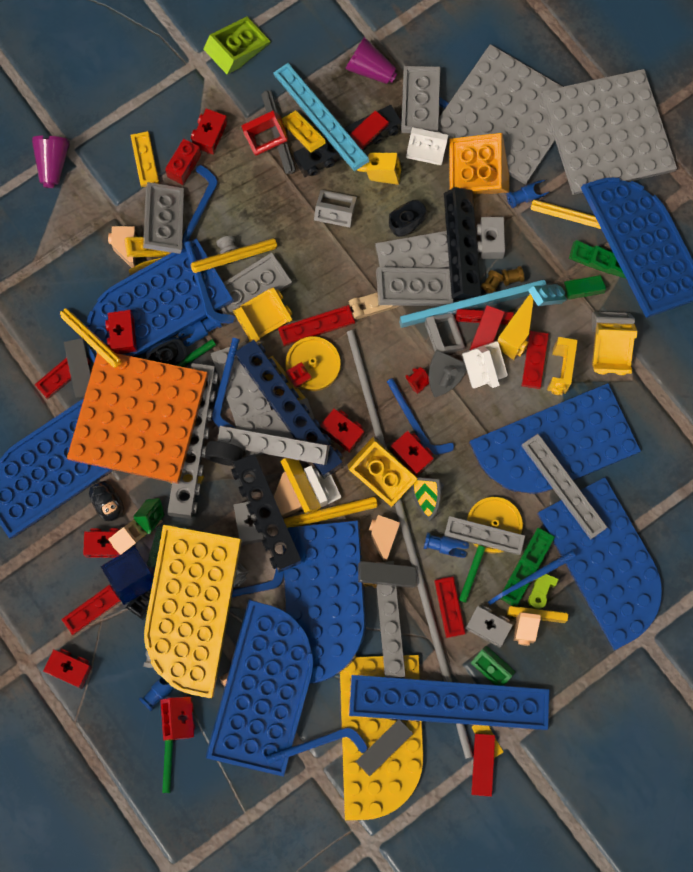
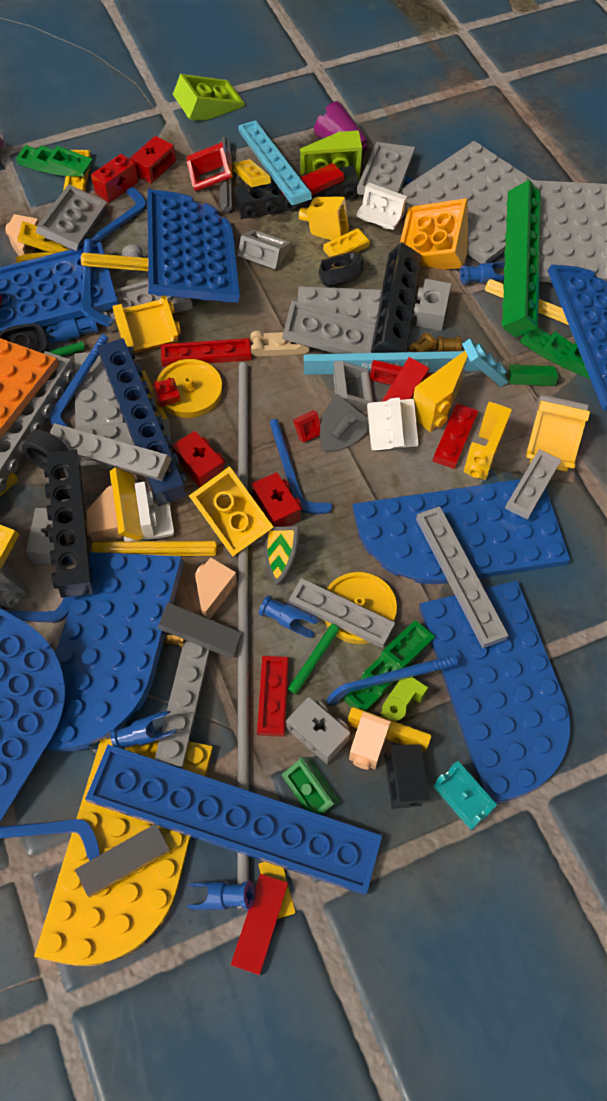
camera: 15 degrees right, 15 degrees down
none -> green slope [16,145,93,176]
none -> blue piece [110,711,178,750]
none -> blue plate [147,189,240,303]
none -> blue piece [187,881,255,910]
none -> lime slope [300,131,362,180]
none -> yellow plate [323,228,370,257]
none -> black hinge [384,744,430,809]
none -> teal hinge [433,761,497,831]
none -> green brick [501,180,541,338]
none -> light grey plate [505,449,561,520]

